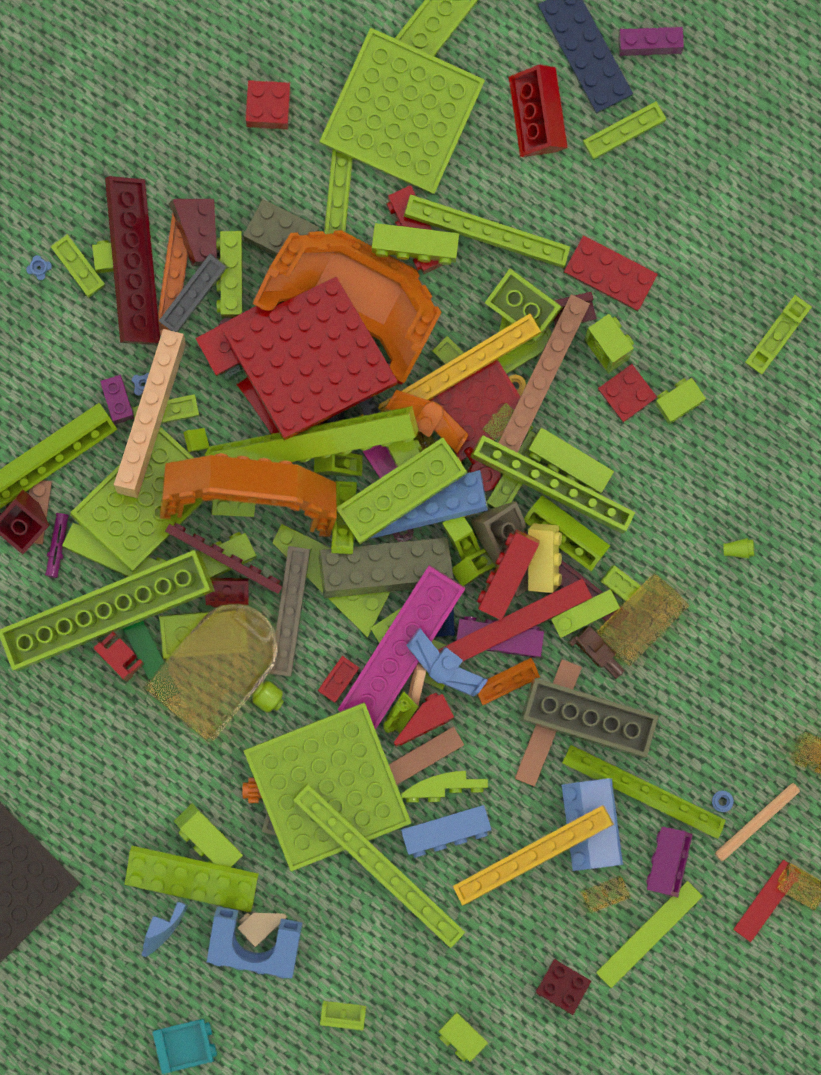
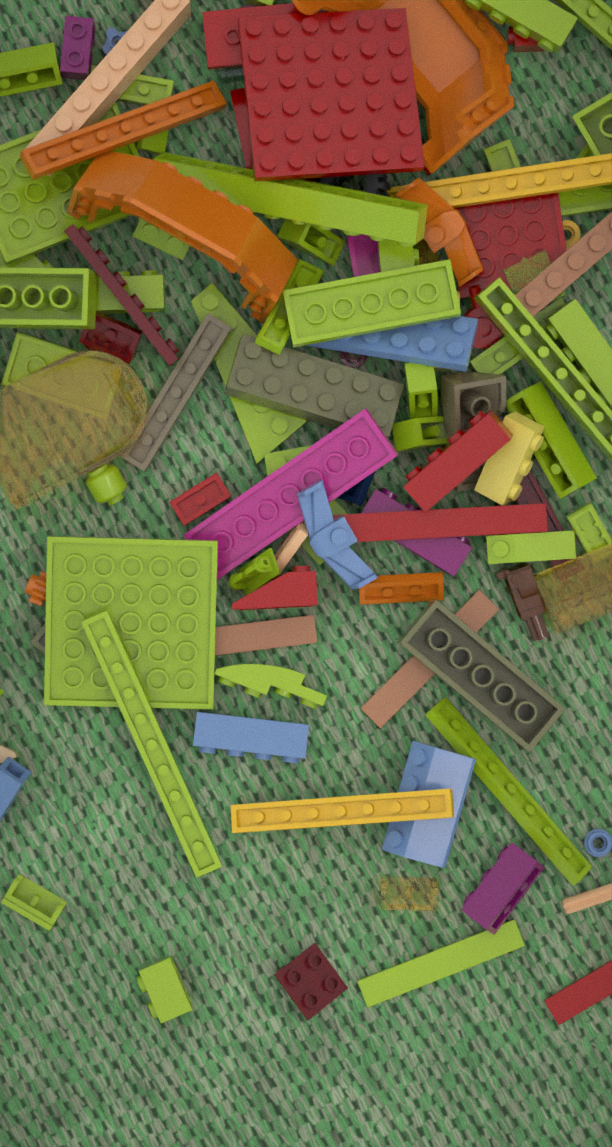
camera: 30 degrees right, 5 degrees up
none -> orange plate [19,80,227,180]

